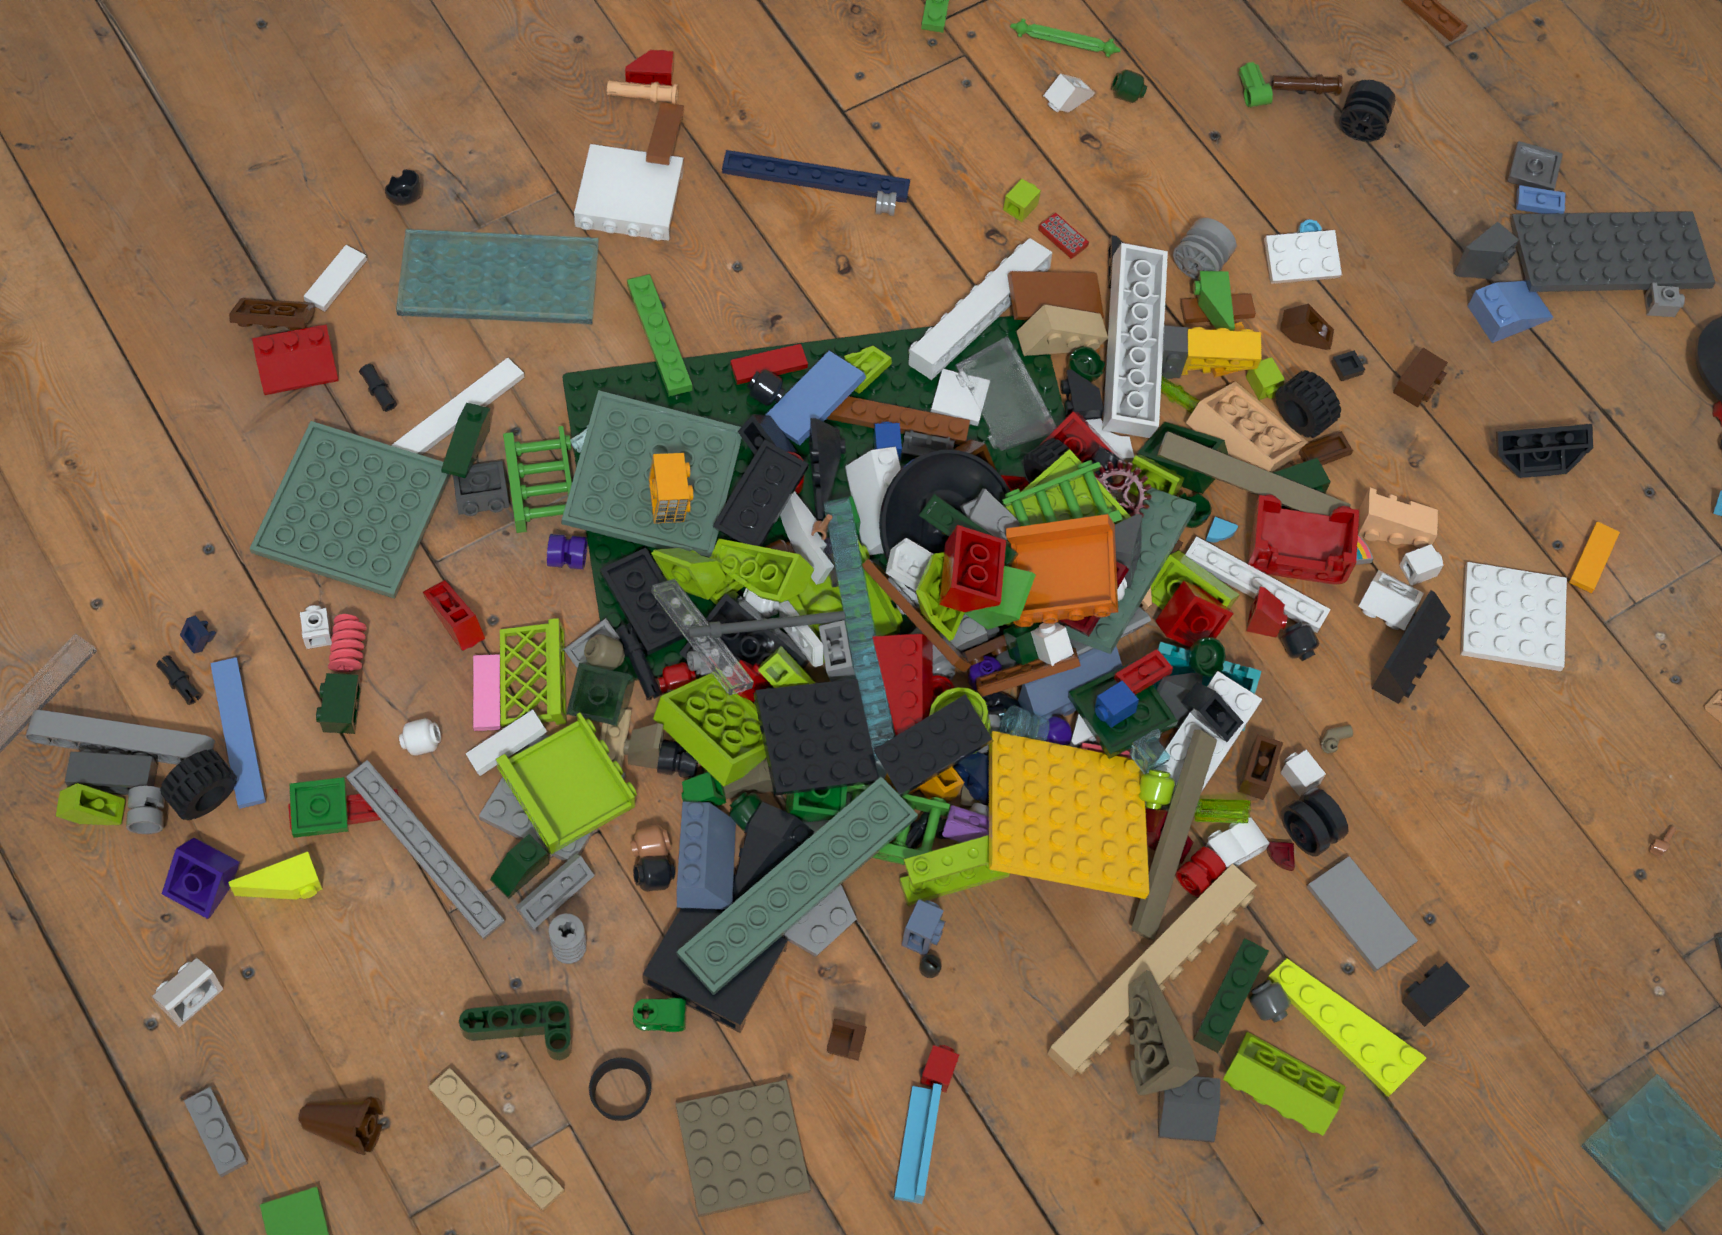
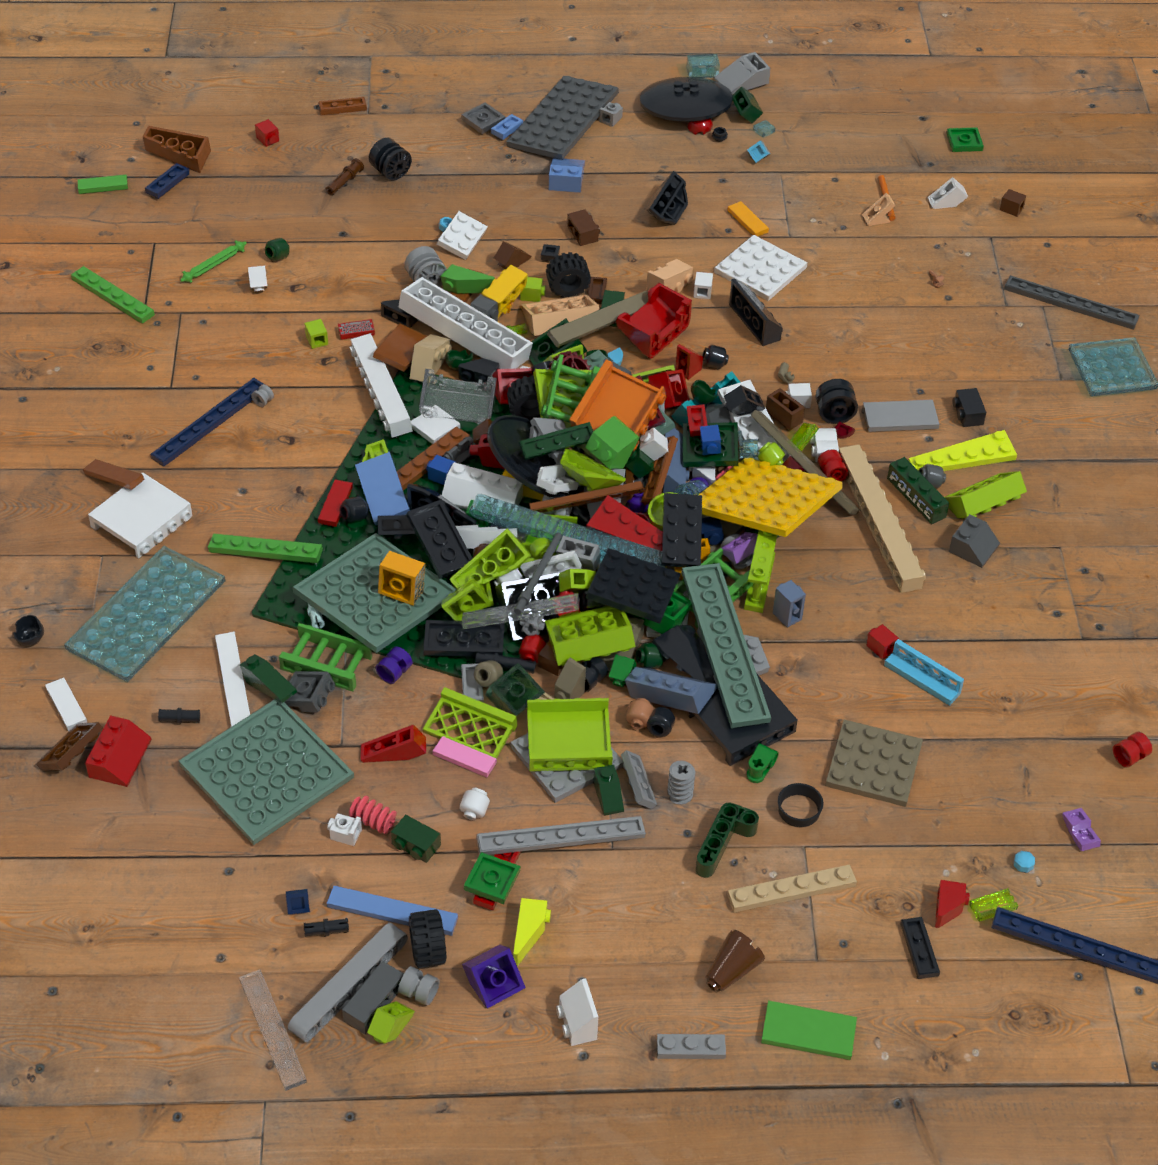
camera: 55 degrees left, 15 degrees down
white tile [466,710,547,776] -> none
light nougat pin [607,80,678,104] -> none
red slope [625,50,674,86] -> none
nougat hand [811,514,832,540] -> none
reddish brown panel [827,1019,867,1061] -> none
pearl dark grey hinge [919,954,942,978] -> none
red slope [939,525,1006,612] -> none
dark tan wedge [1129,970,1199,1096] -> none
white plate [1185,537,1331,633] -> none
bright green piece [1239,62,1273,107] -> none
white slope [1358,570,1424,630] -> none
dark grey slope [1454,222,1519,279] -> none

